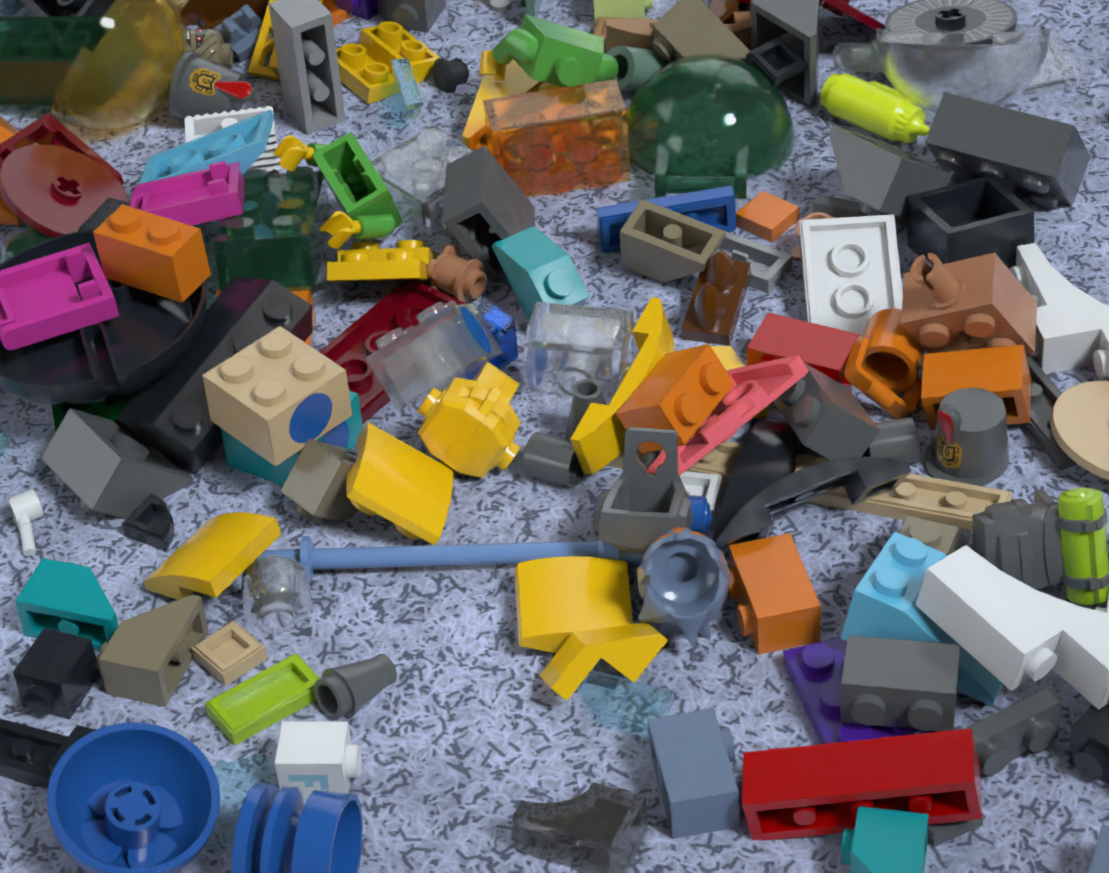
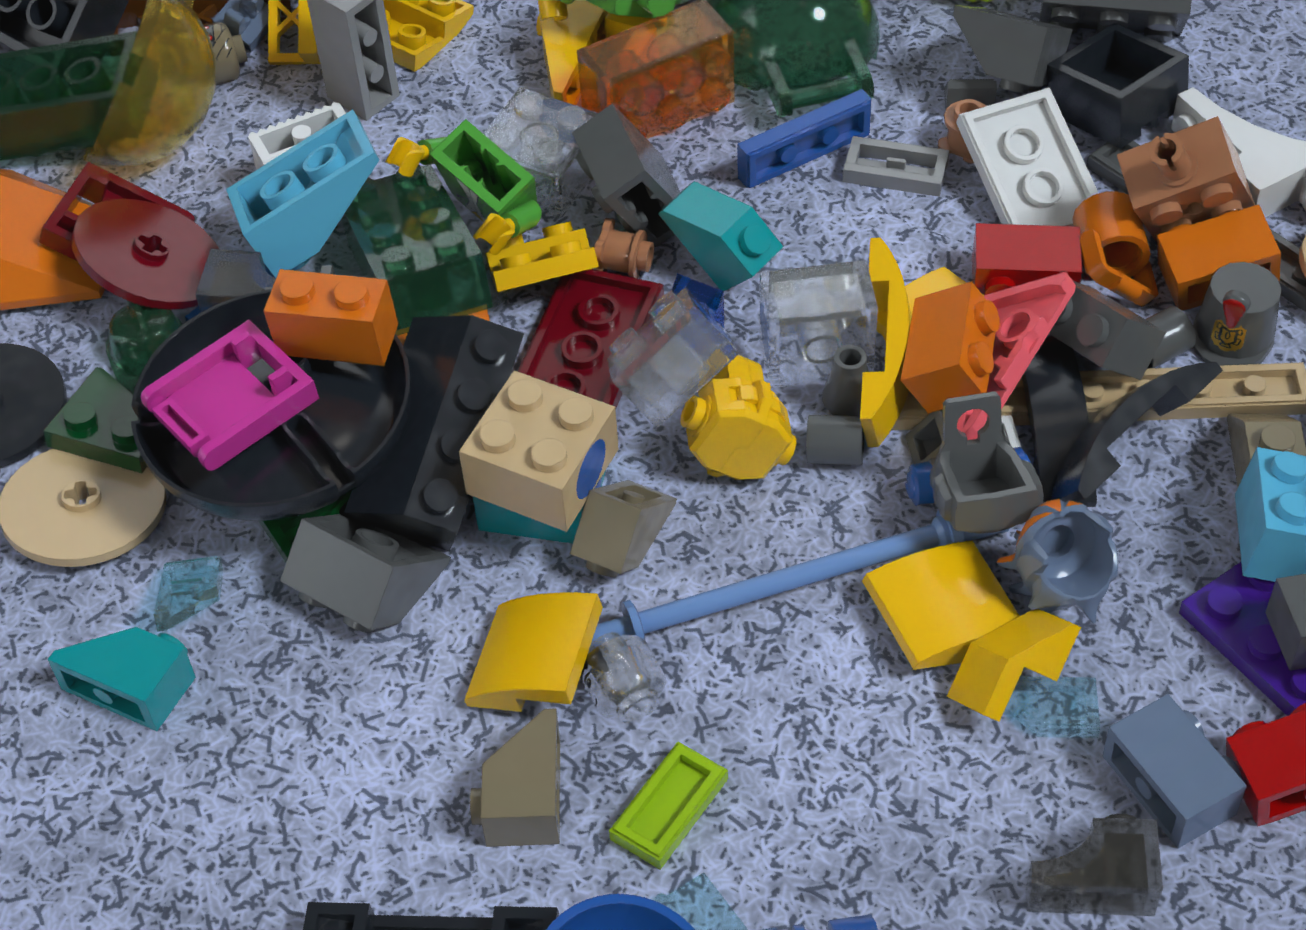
camera: 20 degrees left, 10 degrees up
white hand [9,489,44,556] -> none
black brick [13,627,100,720] -> none
teal slope [15,558,119,651] -> none
black tile [122,494,175,552] -> none
dark pink container [130,161,245,226] -> none
dark grey hat [168,50,254,120] -> none
tan tile [191,620,268,686] -> none
white brick [275,721,362,799] -> none
dark grey cone [314,654,397,719] -> none
yellow slope [347,422,453,545] -> none
clear light blue tile [391,58,423,119] -> none
black piece [432,57,469,93] -> none
dark tan slope [620,199,726,283] -> none
reddish brown tile [682,250,752,346] -> none
orange brick [727,533,821,655] -> none
orange tile [736,191,800,243] -> none

